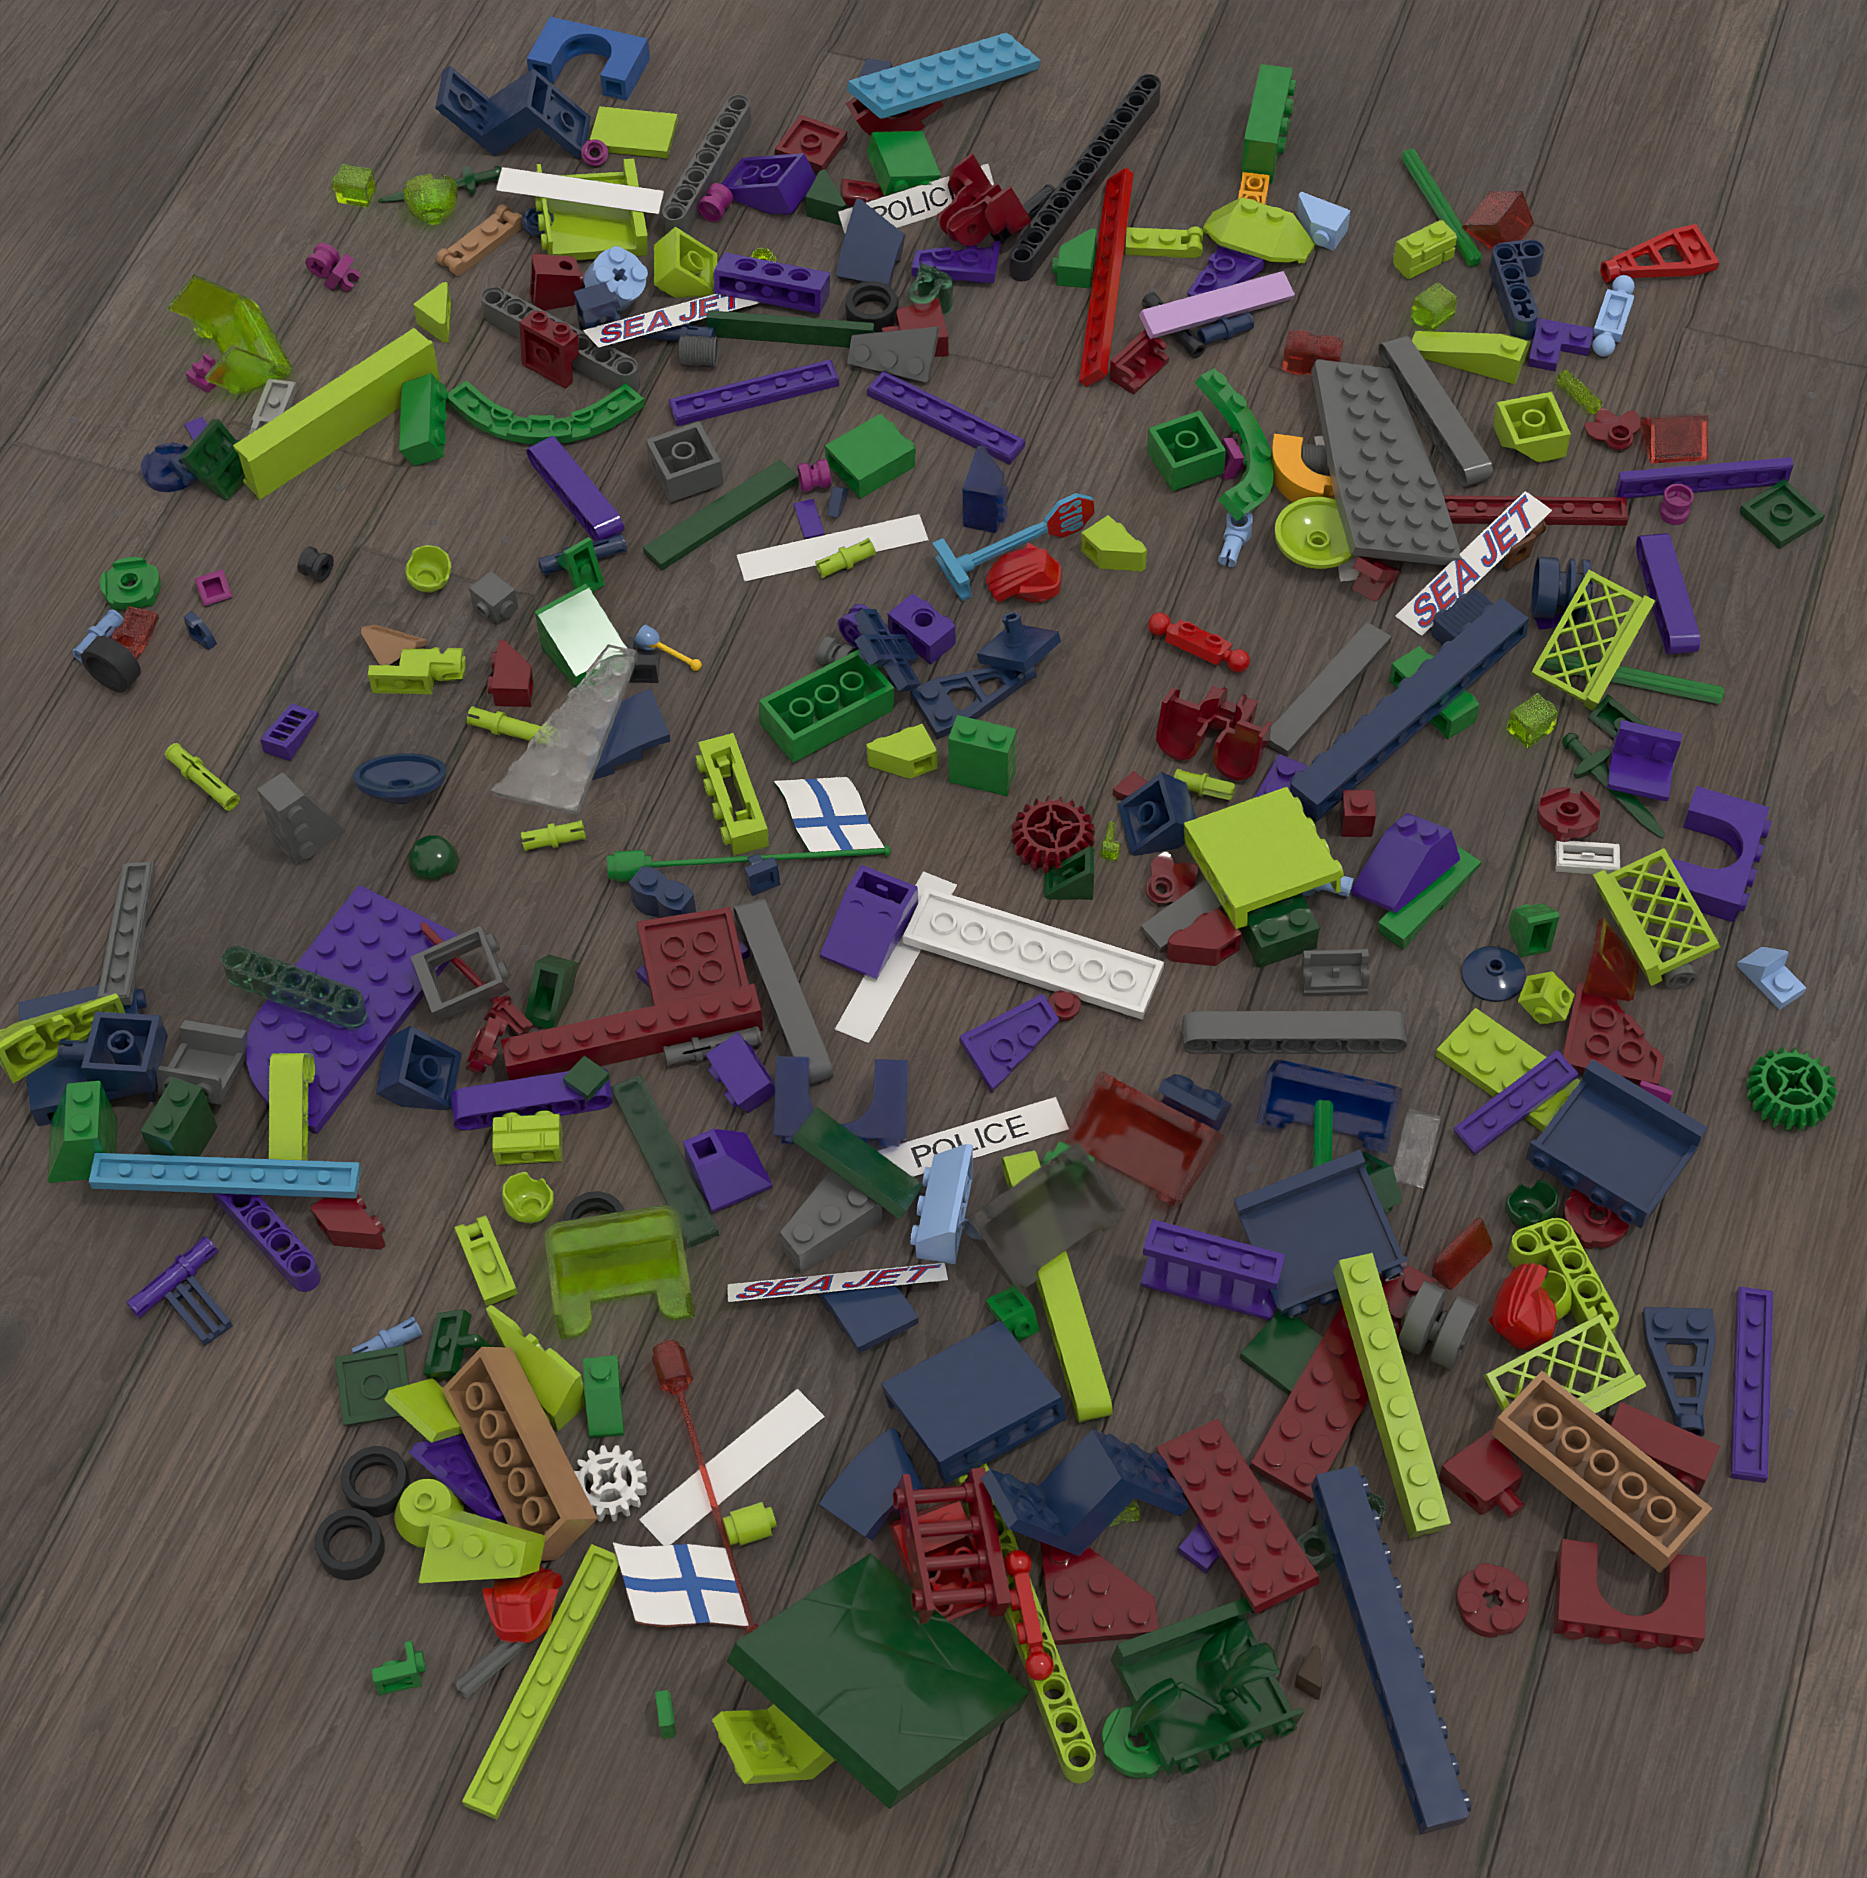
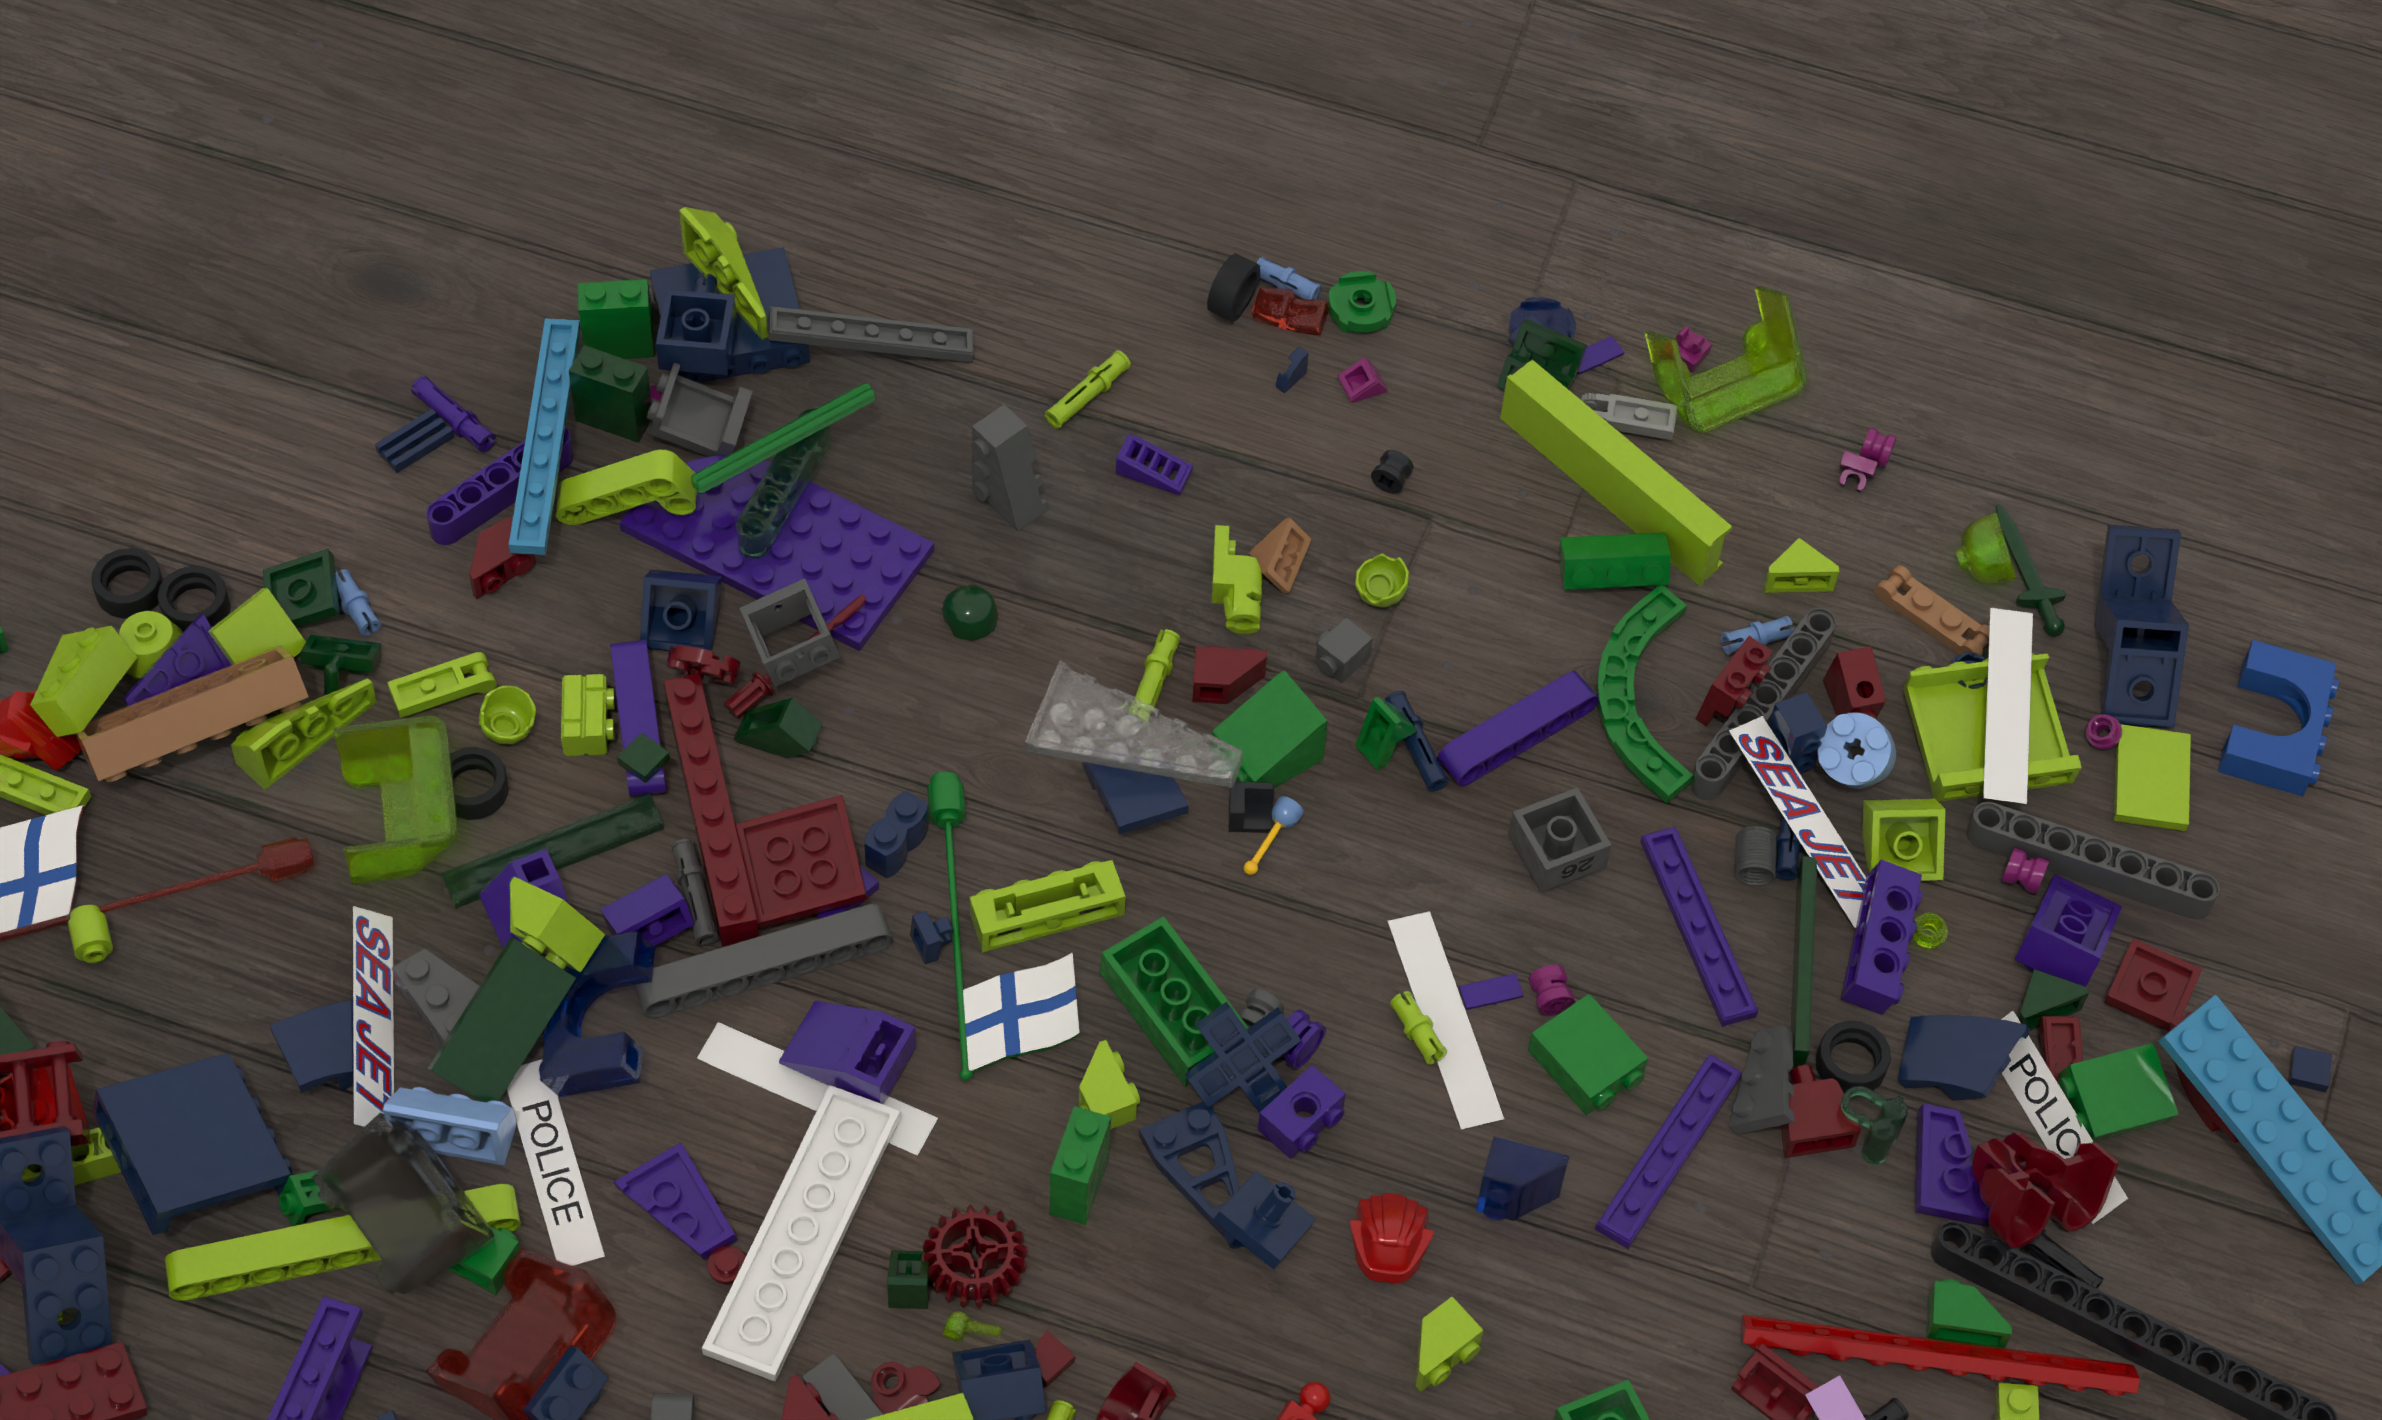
camera: 85 degrees right, 0 degrees up
clear neon green brick [332,164,377,207] -> none
dark blue dish [353,753,447,804] -> none
lime pin [521,820,586,851] -> none
white gear [574,1445,647,1522] -> none
green slope [583,1355,624,1439] -> none
white sticker [639,1389,825,1546] -> none
dark green tile [643,459,798,570] -> none
dark blue slope [819,1427,925,1541] -> none
dark blue tile [827,487,849,517] -> none
dark azure piece [933,493,1095,601] -> none
none -> lime slope [510,877,605,973]
none -> green axle [691,383,875,494]
none -> medium blue pin [1720,616,1794,655]

